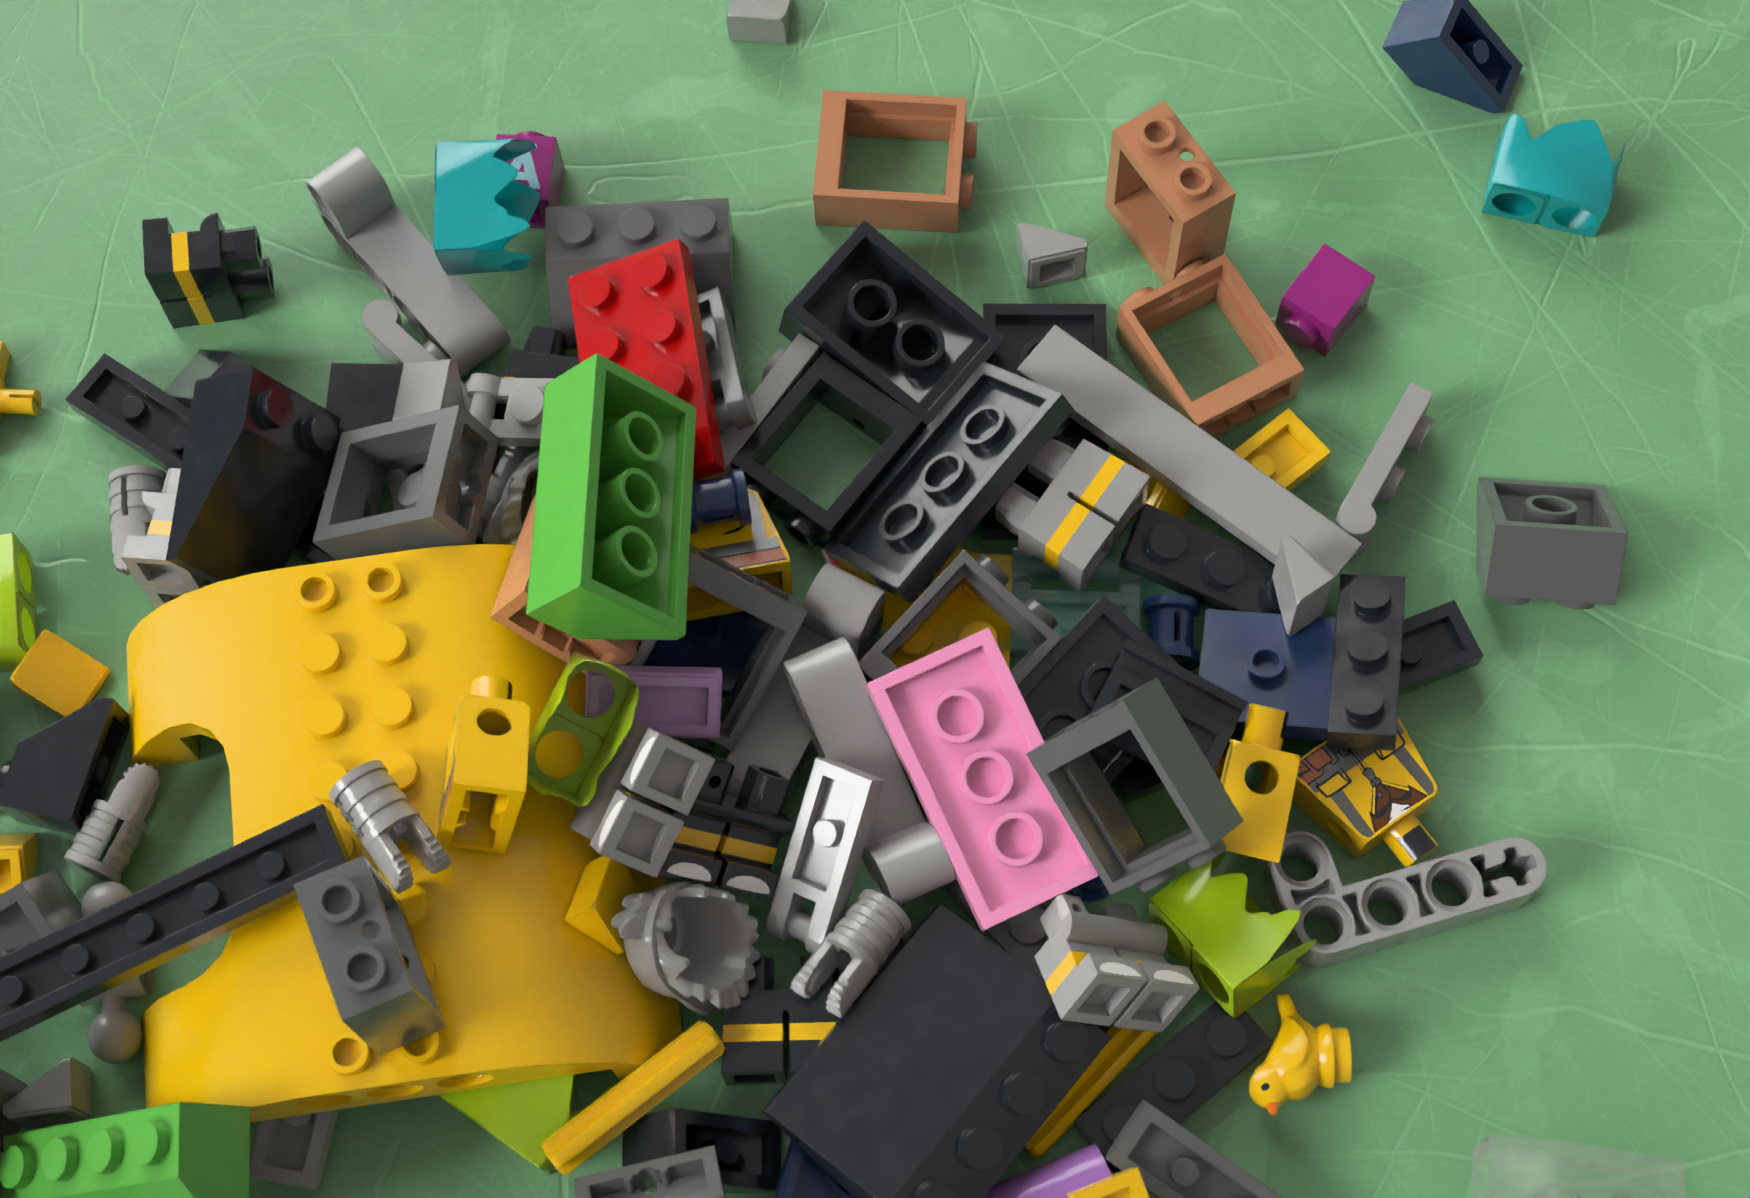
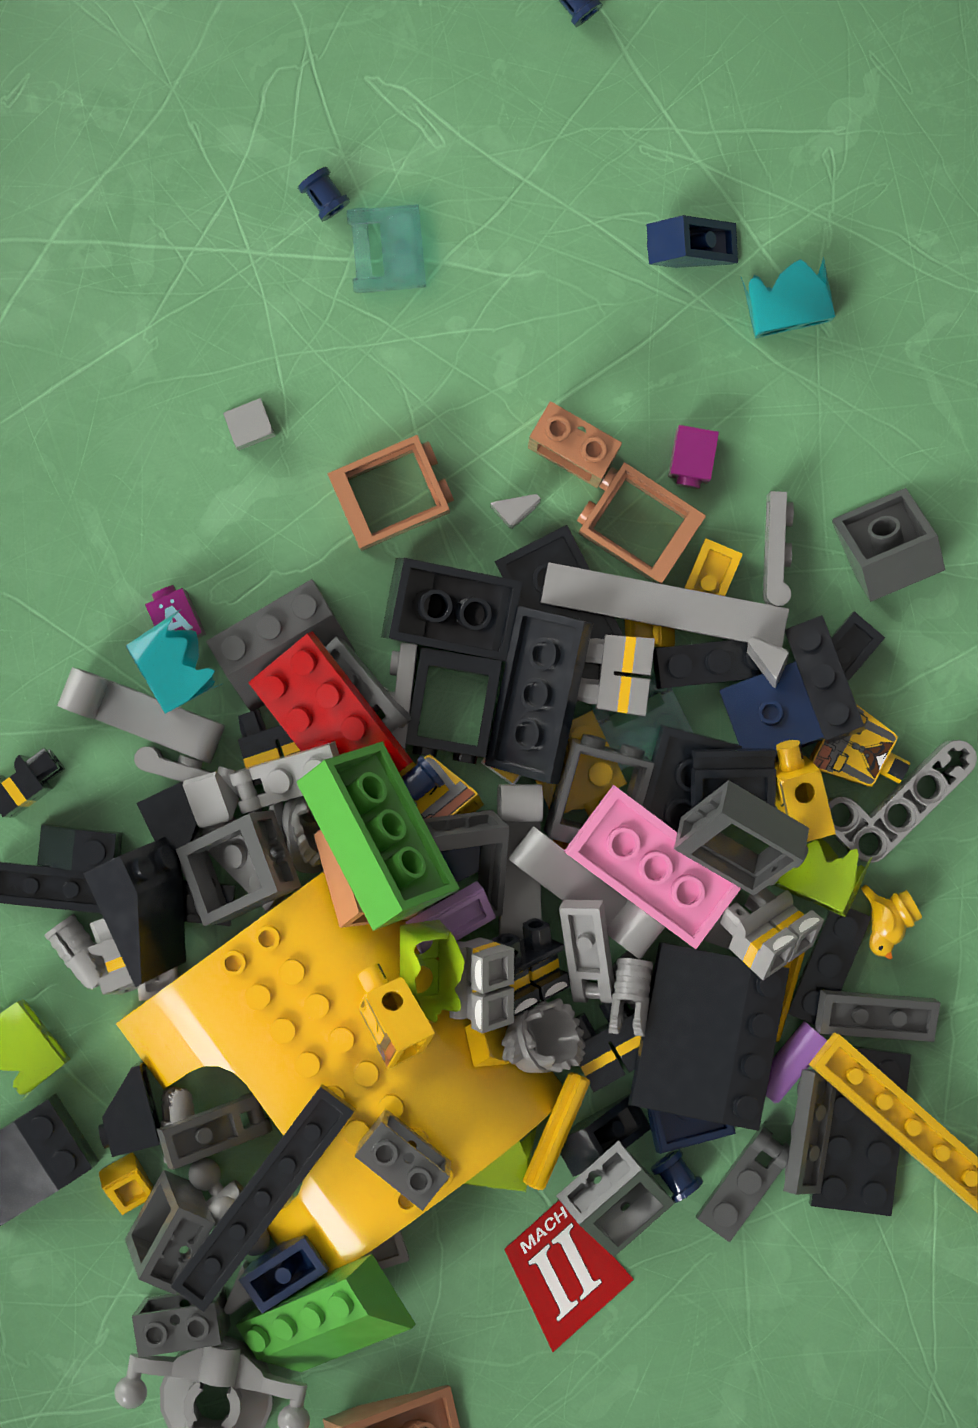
camera: 30 degrees left, 20 degrees up
yellow slope [9,629,111,718] -> none
light grey hinge [329,760,452,894] -> none
dark blue bush [1142,594,1200,671] -> none
none -> dark grey plate [157,1092,273,1170]
none -> dark blue slope [238,1235,329,1313]

